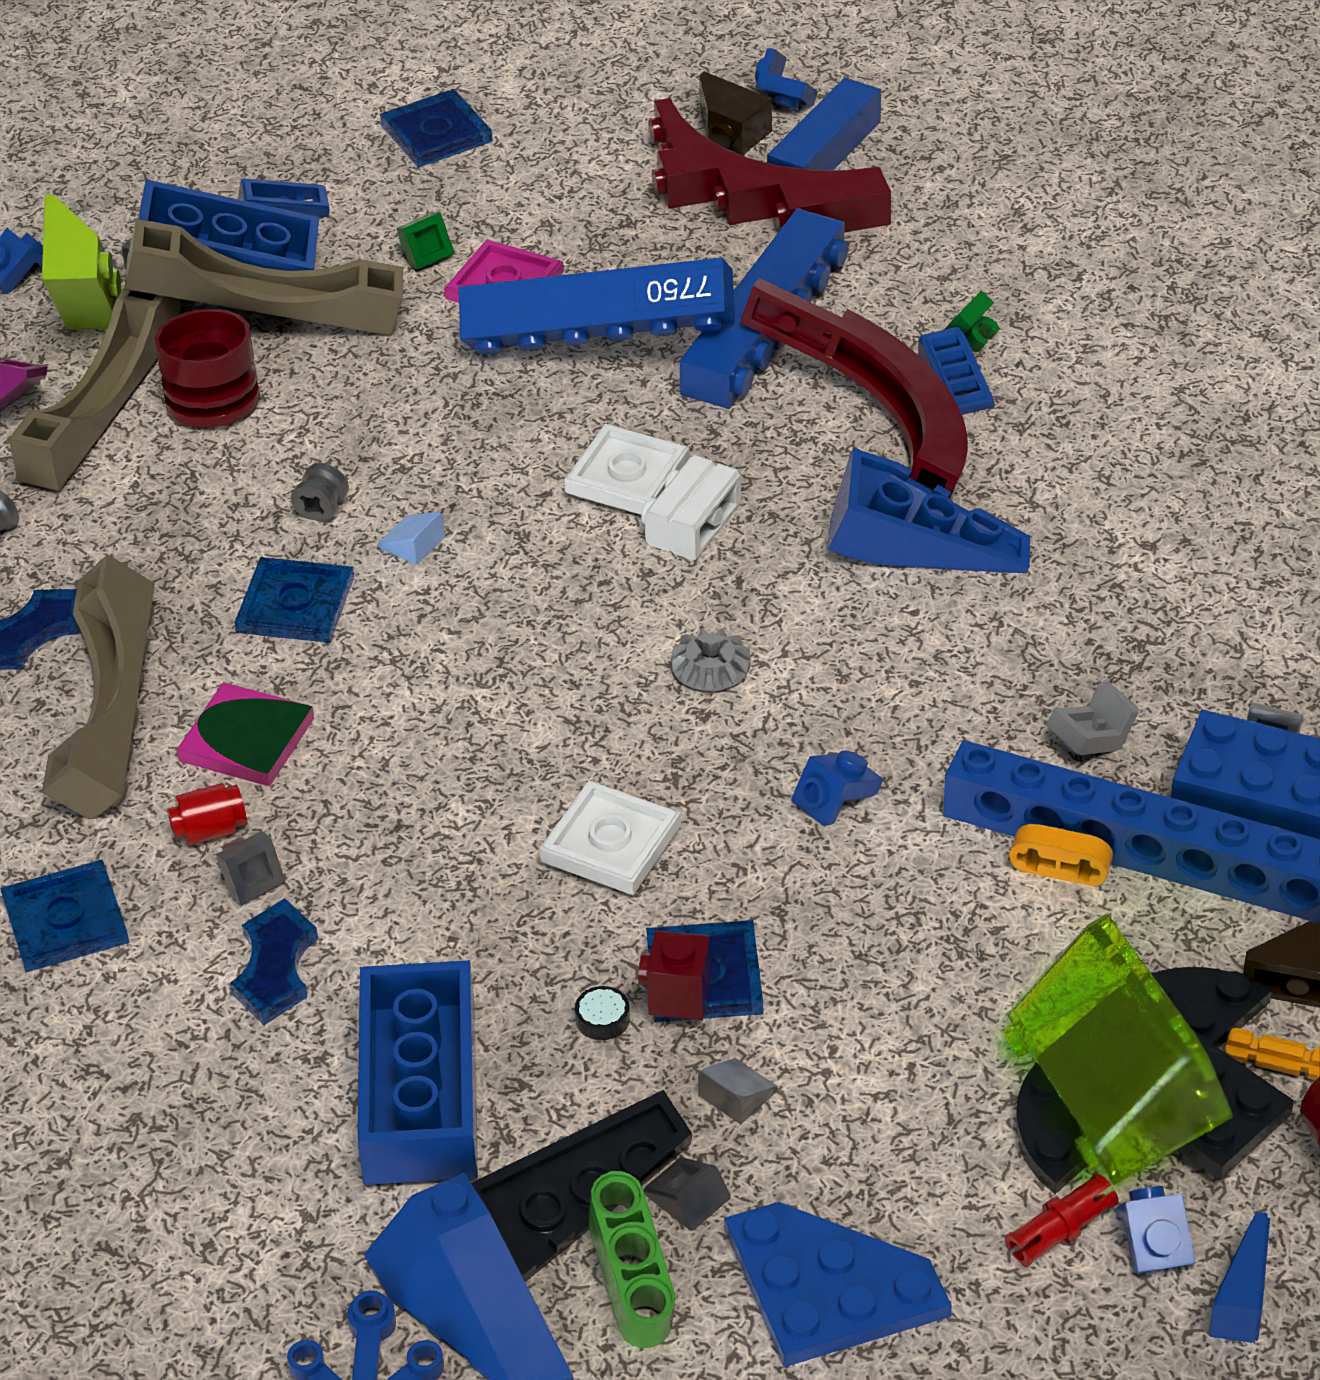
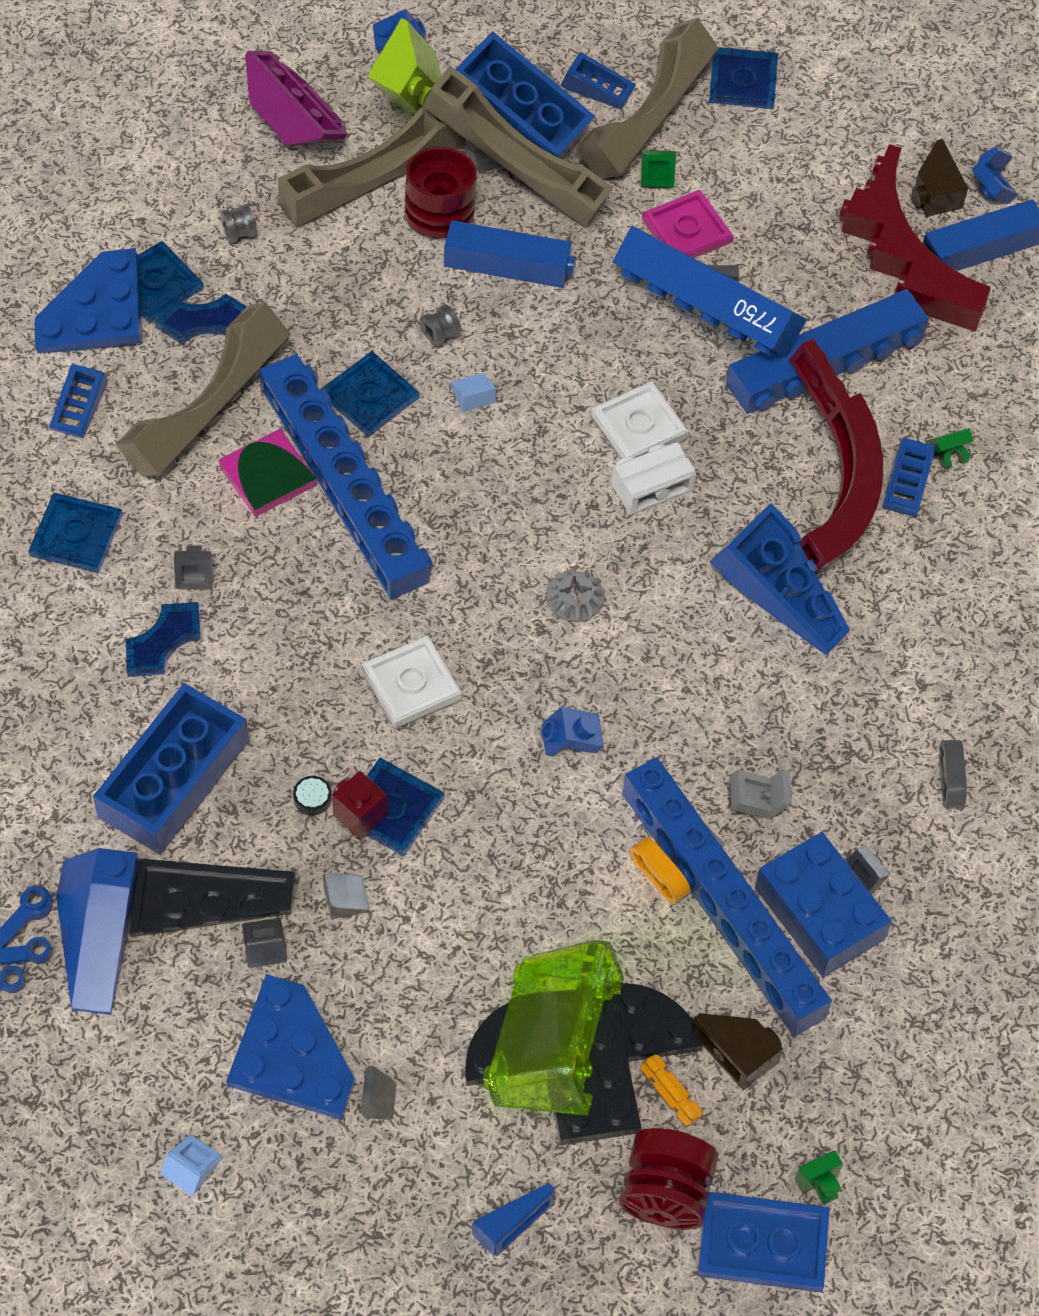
camera: 30 degrees right, 15 degrees up
red brick [167,783,248,846] -> none
bright green beam [589,1171,675,1348] -> none
red pin [1005,1173,1119,1267] -> none
bracket [1115,1186,1196,1274] -> none
none -> blue brick [259,354,432,600]
none -> flat silver slope [362,1066,397,1120]
none -> blue brick [444,220,576,288]
none -> dark tan arch [576,18,719,179]
none -> dark grey beam [939,740,967,808]

